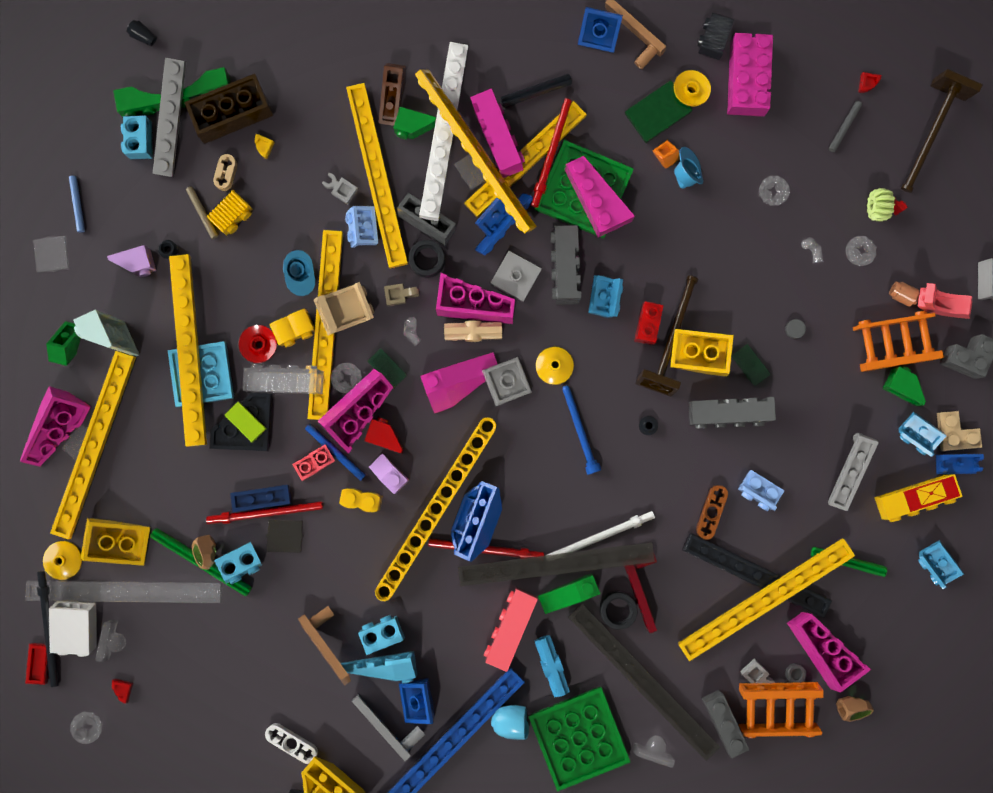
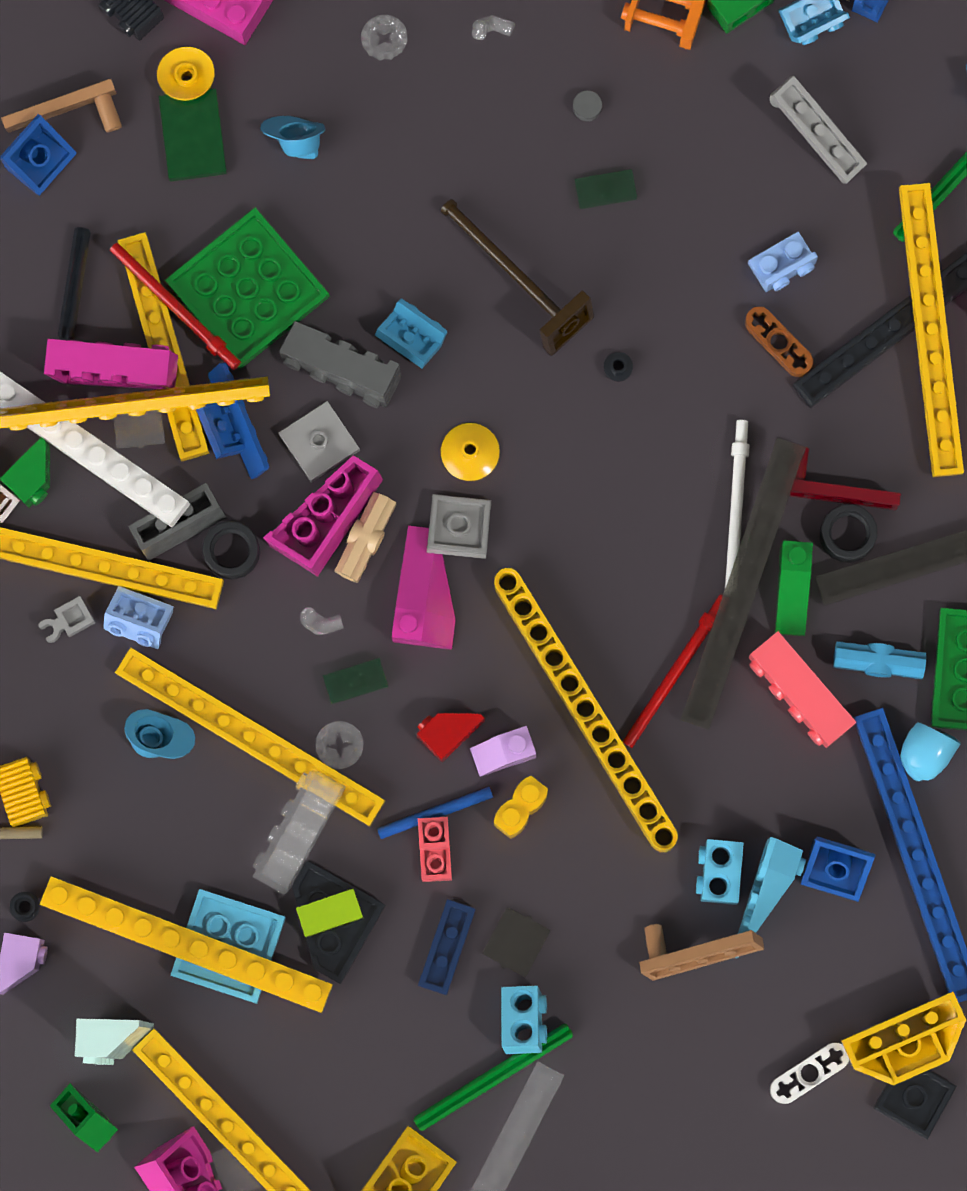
camera: 60 degrees left, 5 degrees down
medium nougat rock [192,535,216,569] -> none
red bar [206,502,323,524] -> none
red dish [239,325,277,363] -> none
yellow brick [270,309,315,348] -> none
tan panel [314,282,374,336] -> none
dark pink wedge [318,369,393,453] -> none
light grey piece [352,695,425,761] -> none
dark tan plate [384,283,419,306] -> none
blue wedge [451,481,502,562] -> none
blue piece [562,385,602,475] -> none
dark pink wedge [565,156,635,238] -> none
red brick [634,301,664,346] -> none
orange slope [653,140,680,169] -> none
yellow slope [670,329,734,376] -> none
dark grey wedge [689,397,776,429] -> none
yellow brick [874,474,963,522] -> none

